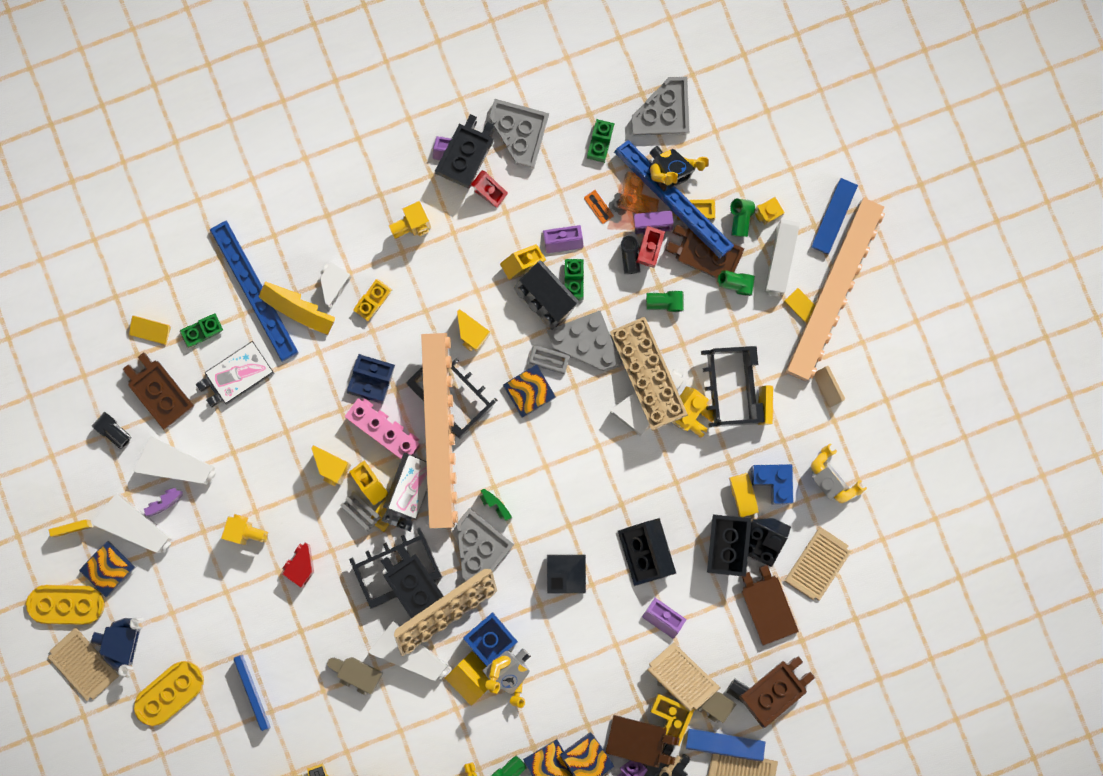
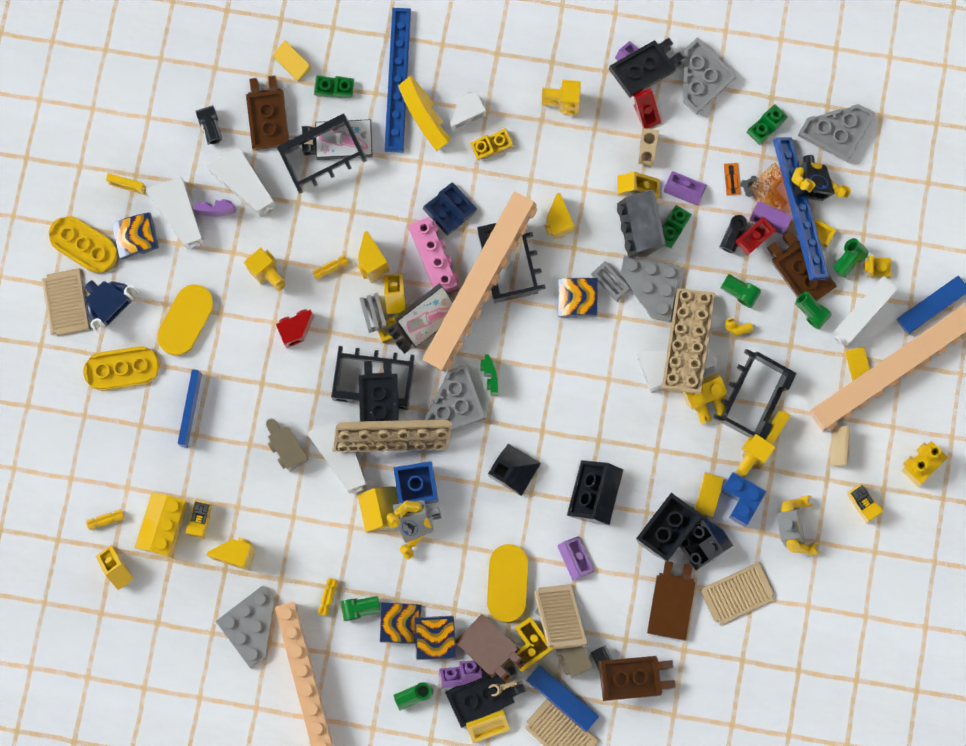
camera: 40 degrees right, 5 degrees down
none -> yellow tile [157,284,214,356]
none -> black hinge [277,113,367,194]
none -> yellow axle [312,255,349,280]
none -> yellow tile [487,544,528,623]
none -> tan leg [638,128,659,165]
none -> yellow arm [725,318,753,336]
none -> yellow brick [735,434,775,478]
none -> leg [847,484,883,523]
none -> yellow brick [901,441,948,487]

